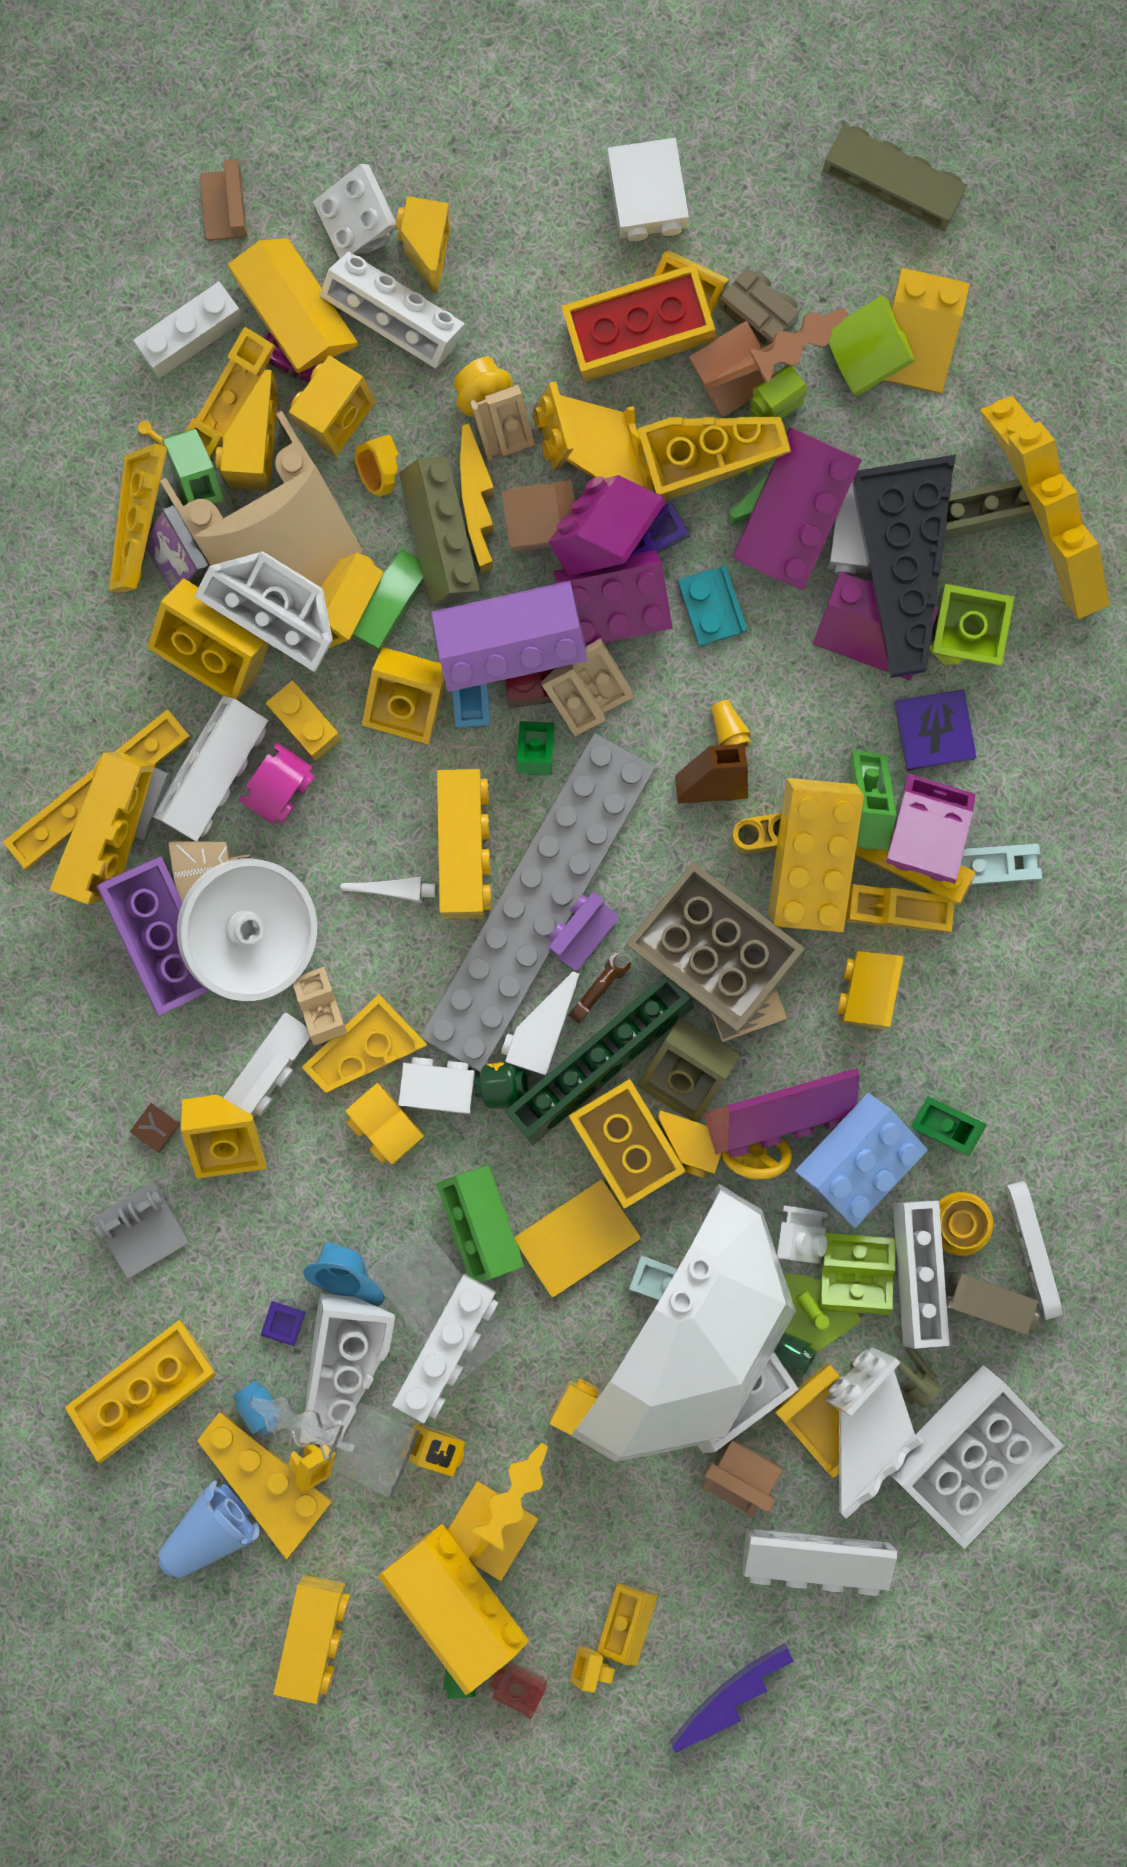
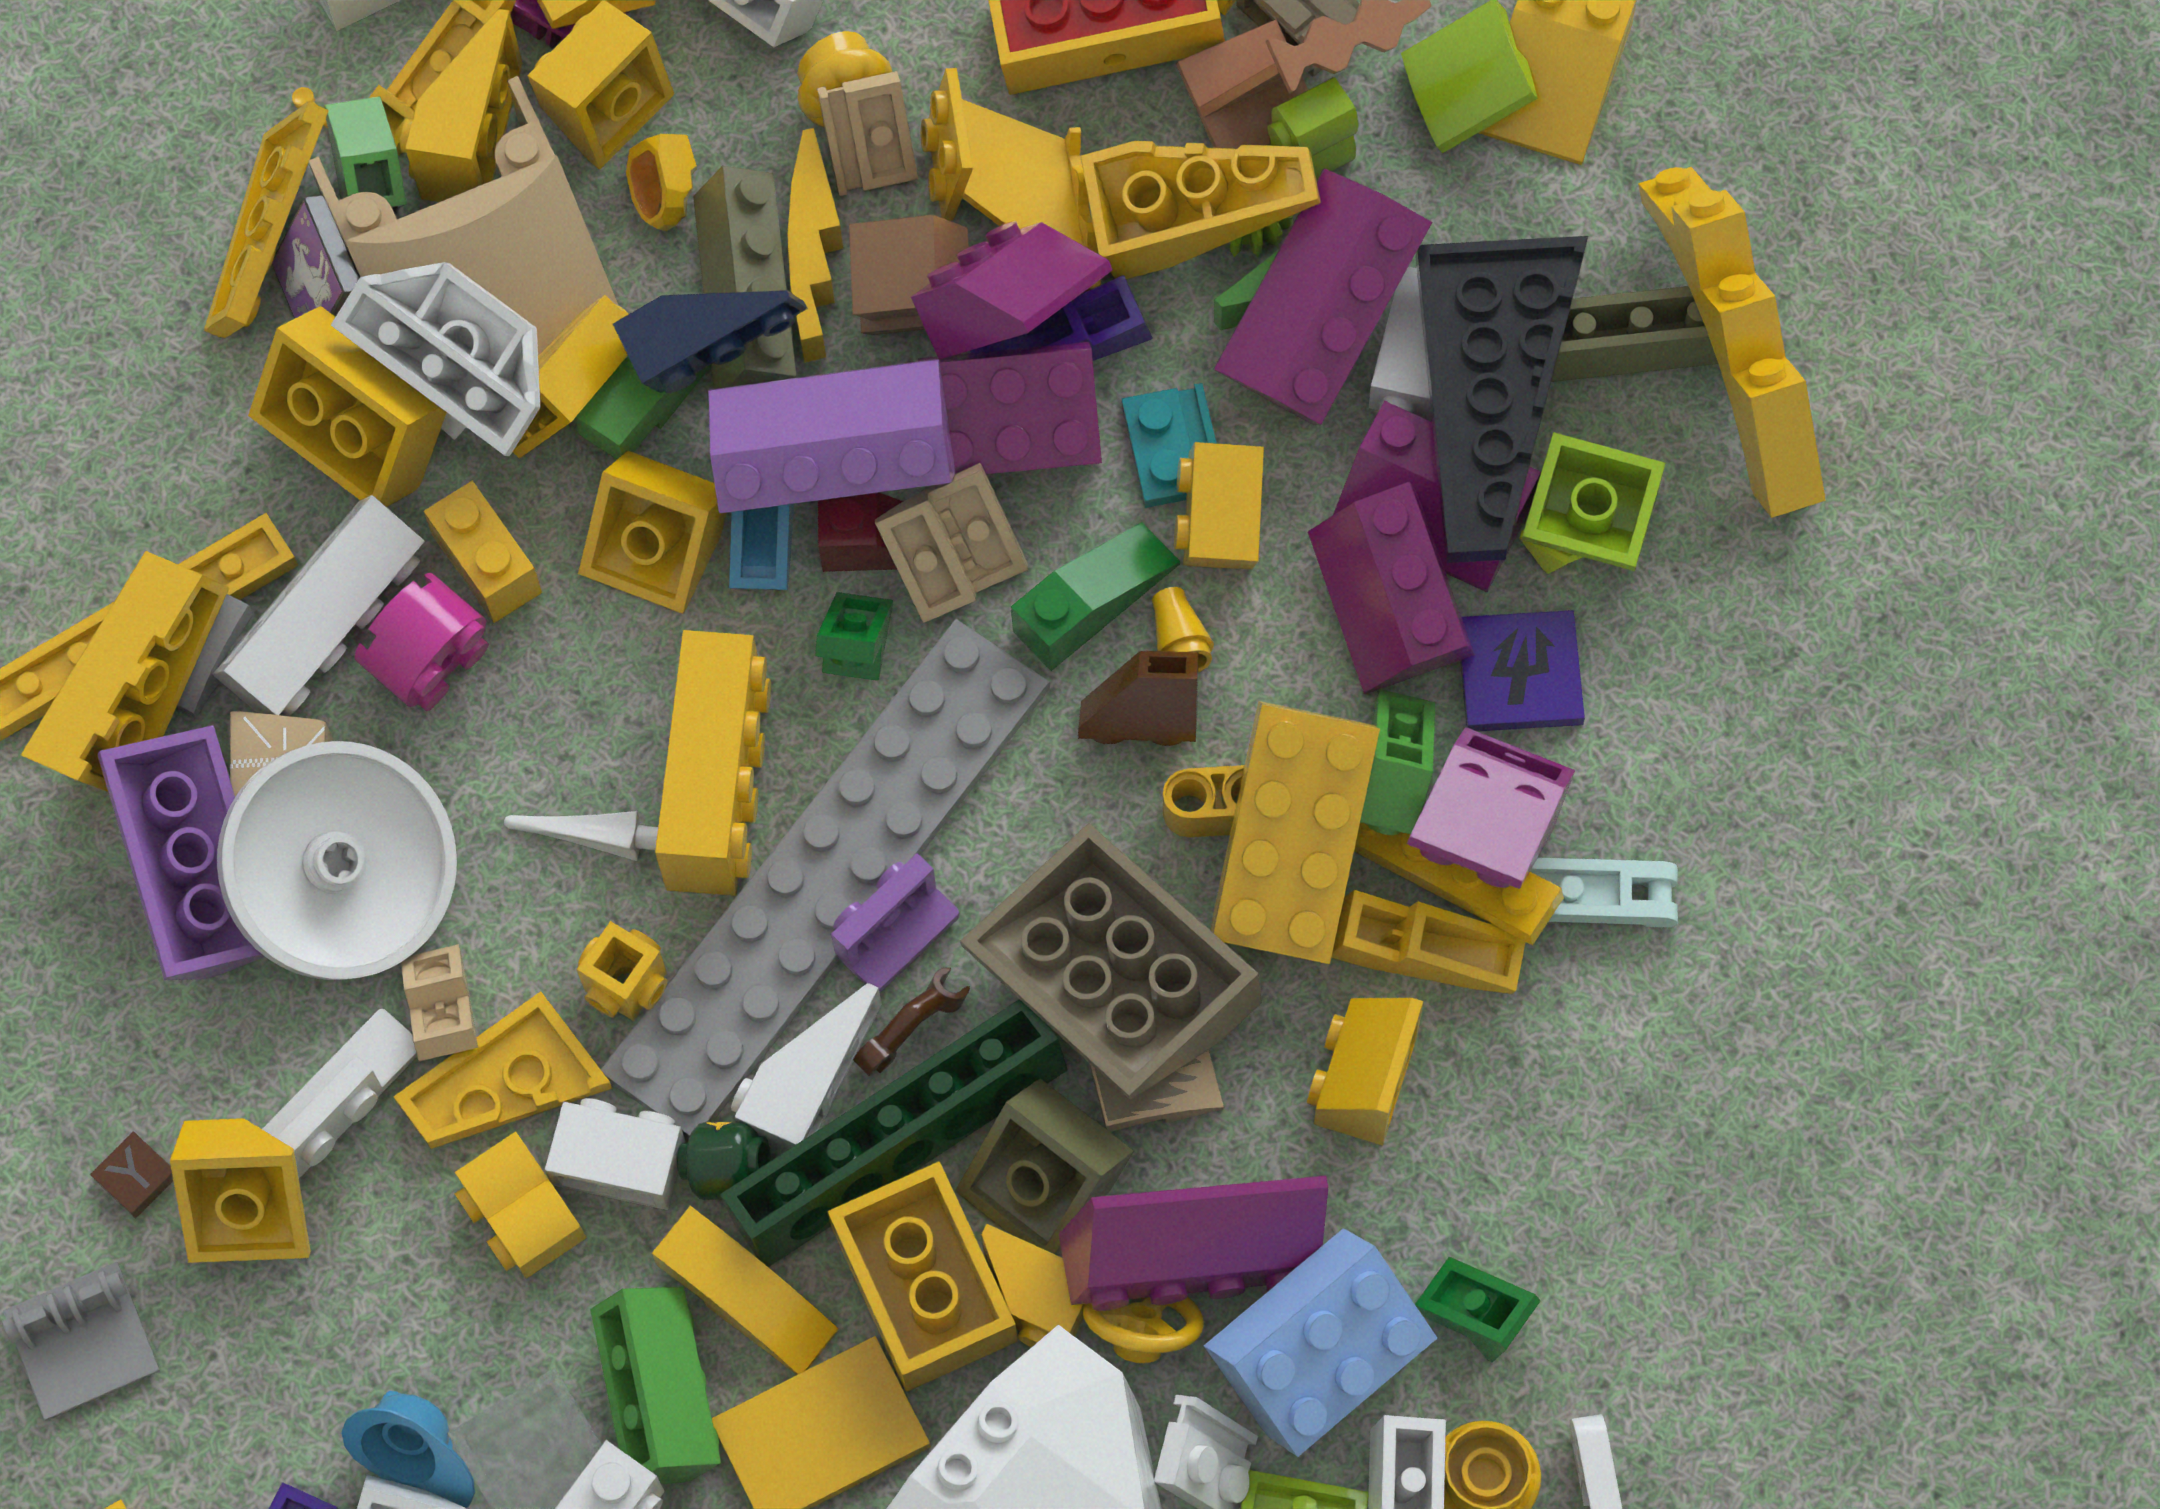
camera: 10 degrees right, 15 degrees down
none -> yellow brick [576,921,668,1021]
none -> dark blue slope [613,290,808,393]
none -> yellow slope [652,1206,839,1375]
none -> green slope [1011,522,1180,671]
none -> yellow brick [1174,442,1264,569]
none -> magenta slope [1308,482,1475,694]

